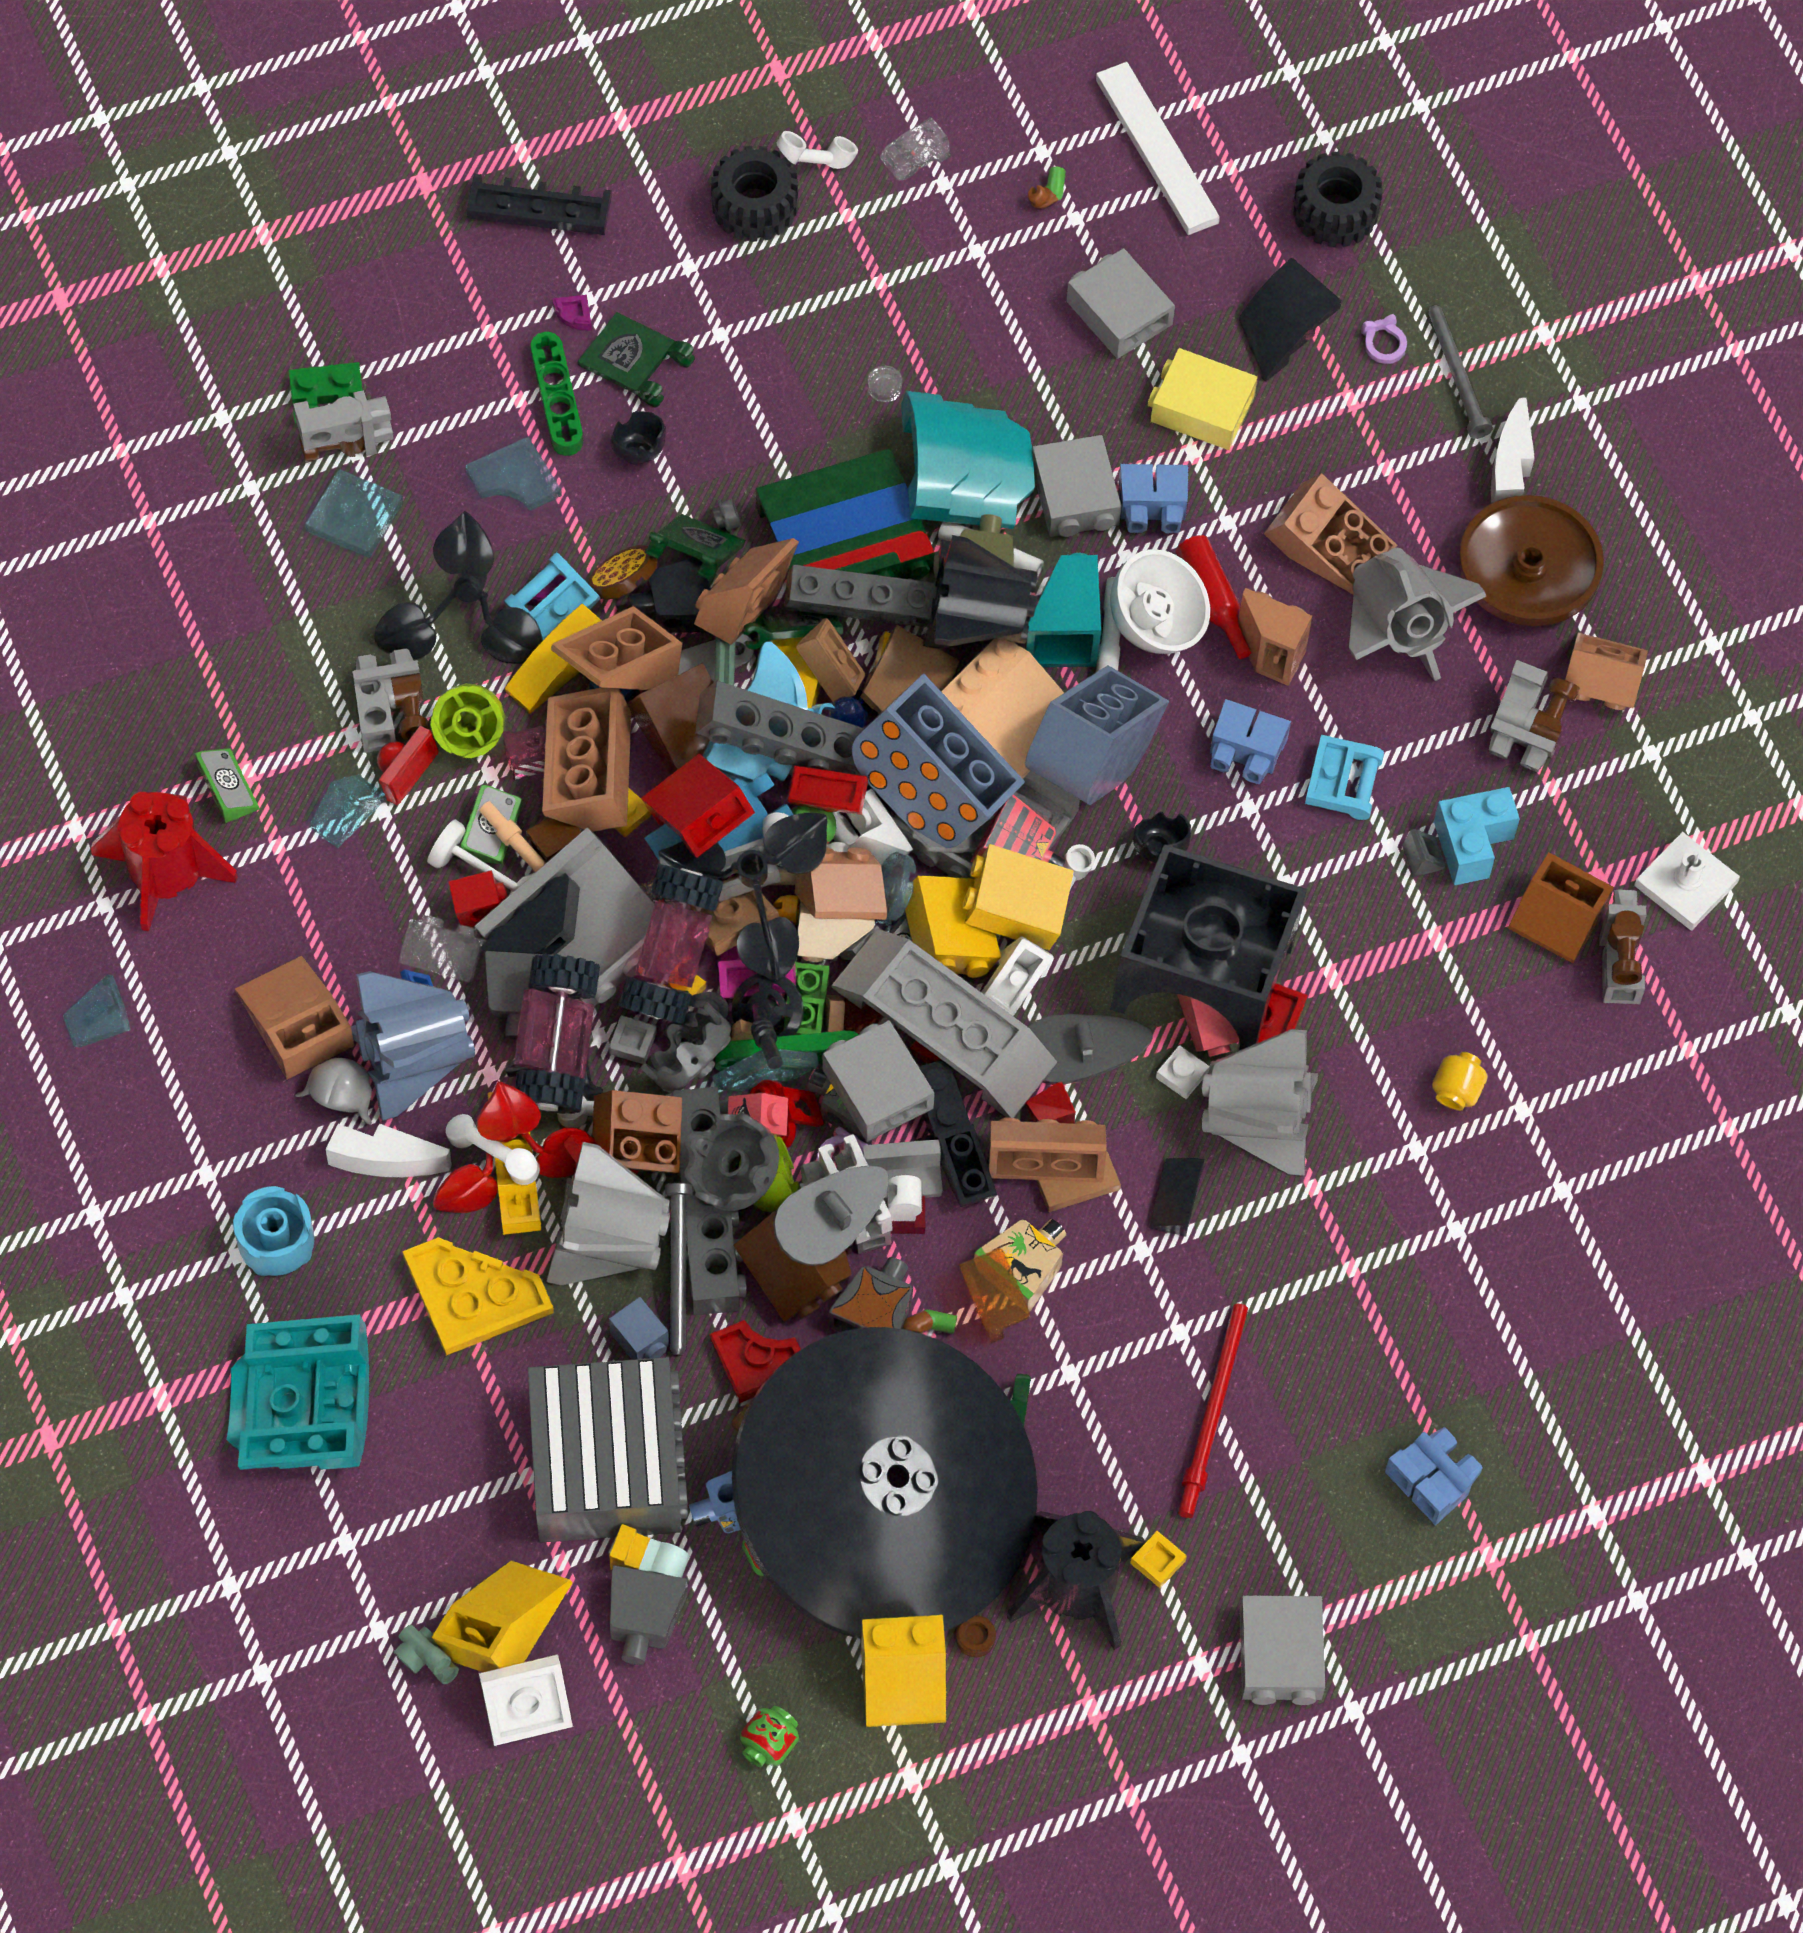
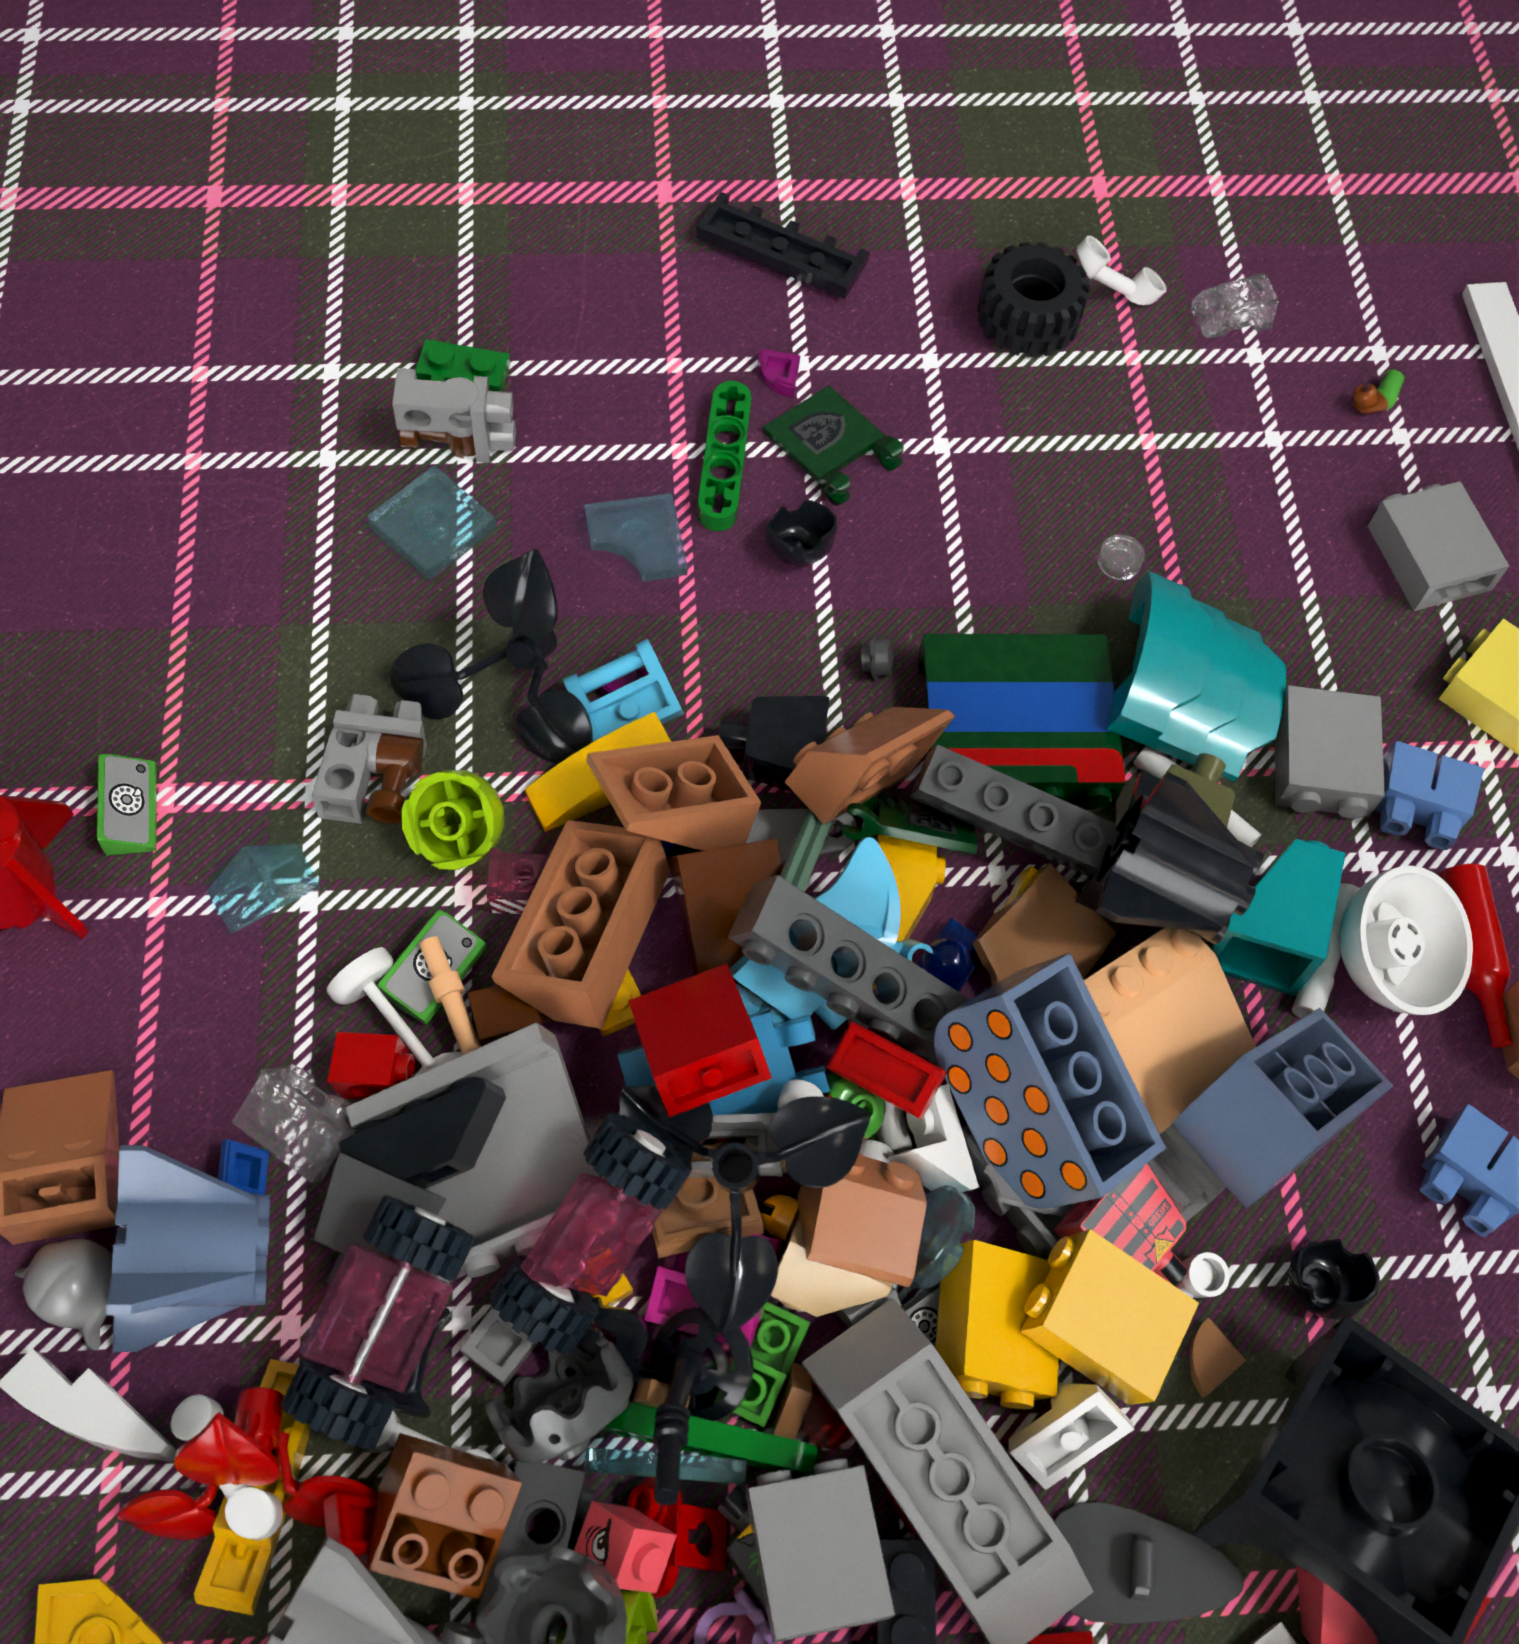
camera: 15 degrees right, 0 degrees up
red tile [377,726,439,806] -> none
tile [588,545,658,600] -> none
dark green flag [644,514,746,580] -> none
medium nougat slope [796,618,865,702] -> none
none -> medium nougat tile [1190,1317,1246,1398]

